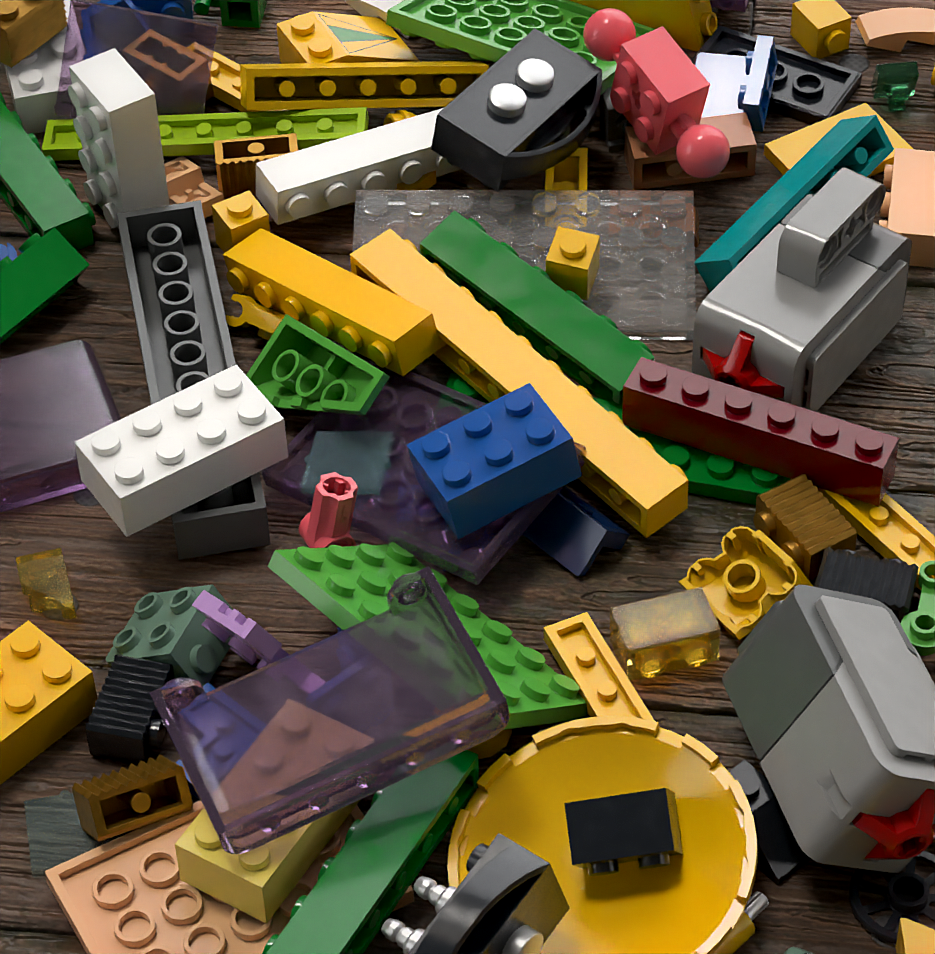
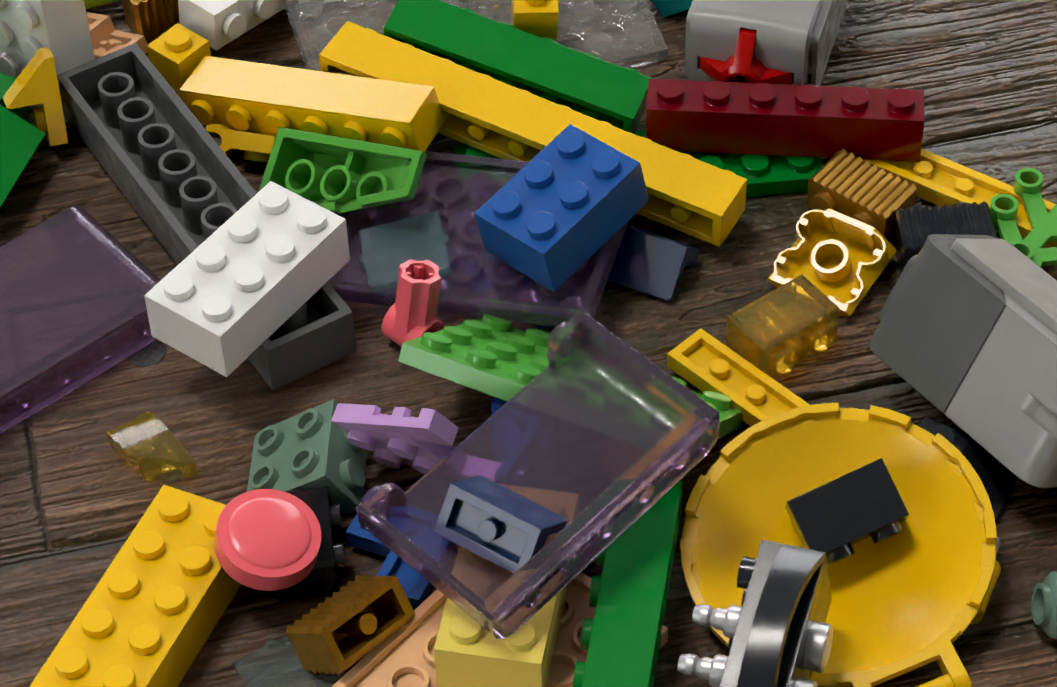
camera: 20 degrees left, 0 degrees up
none -> yellow slope [3,47,68,146]
none -> coral piece [214,489,322,591]
none -> dark blue panel [433,475,568,579]

